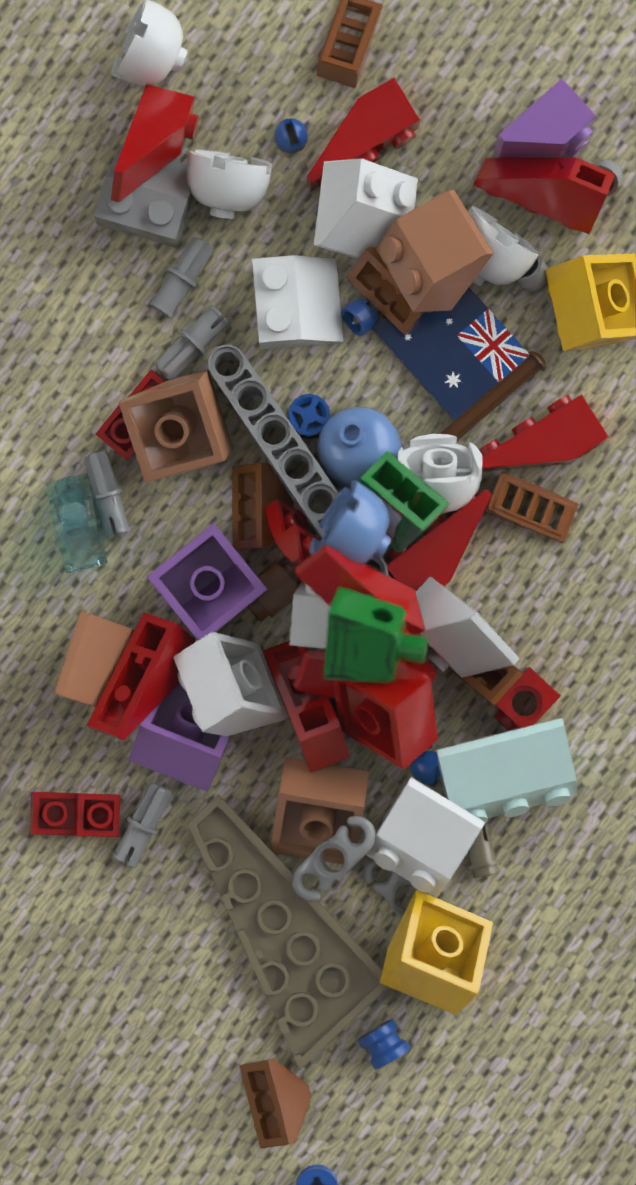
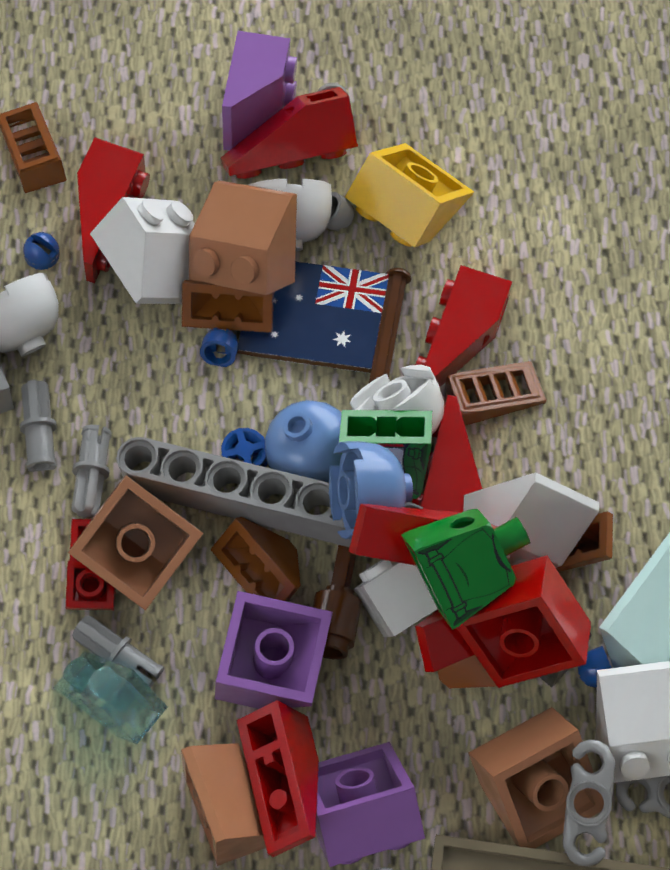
camera: 40 degrees left, 20 degrees down
white slope [173,632,289,737] -> none
white slope [252,255,344,350] -> none
red slope [263,640,350,772] -> none
red slope [265,499,321,566] -> none
red brick [493,667,561,731] -> none

